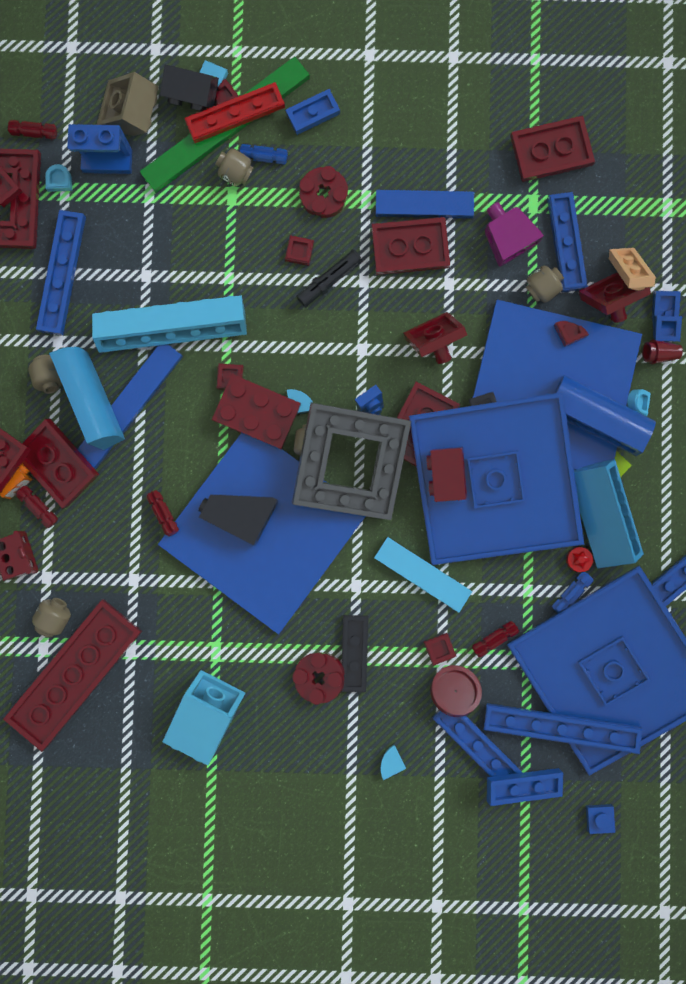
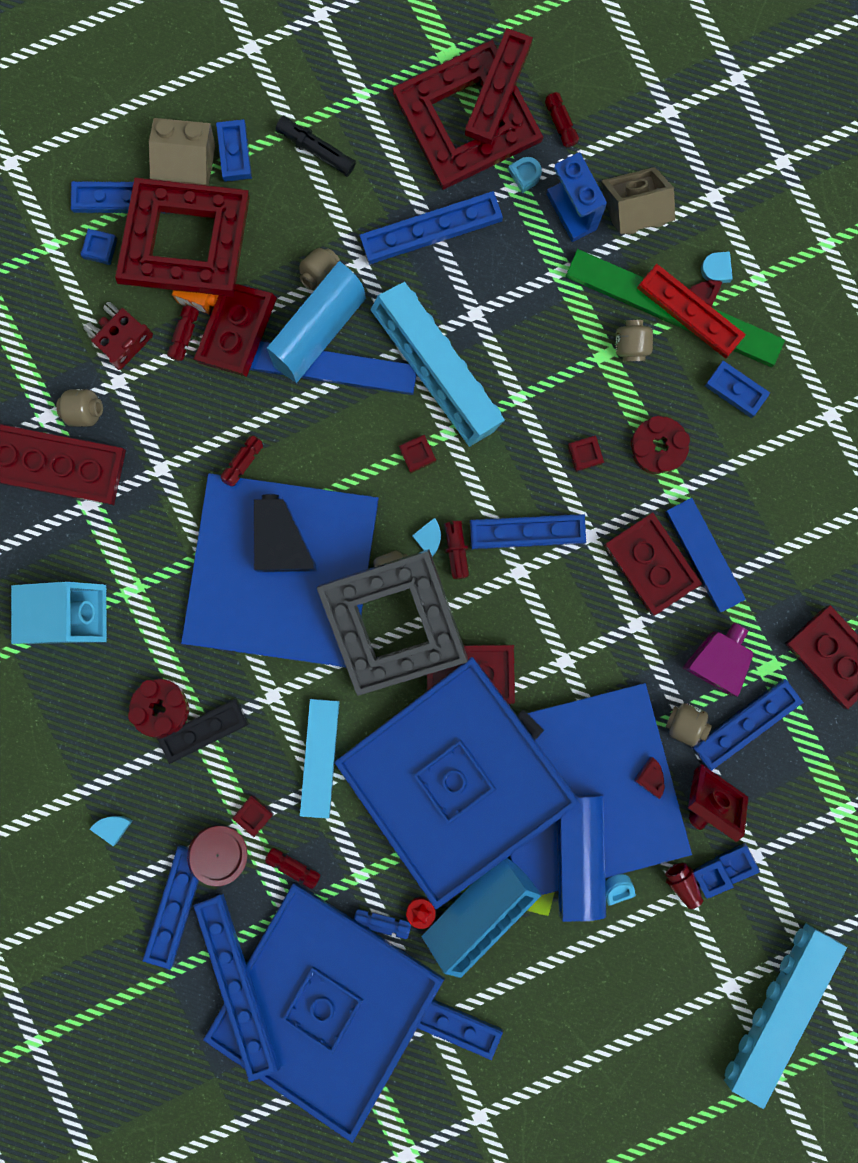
camera: 60 degrees right, 0 degrees up
black brick [160,64,219,111] -> none
dark red plate [212,374,301,450] -> none
blue axle [239,144,288,164] -> none
black pin [296,249,362,308] -> none
blue plate [355,385,384,415] -> none
dark red tile [403,312,467,364] -> none
dark red brick [426,447,467,502] -> none
blue plate [487,768,563,806] -> none
blue plate [586,804,615,834] -> none
light nougat plate [609,248,656,290] -> none
none -> dark red axle [444,521,469,579]
none -> blue tile [470,514,586,550]

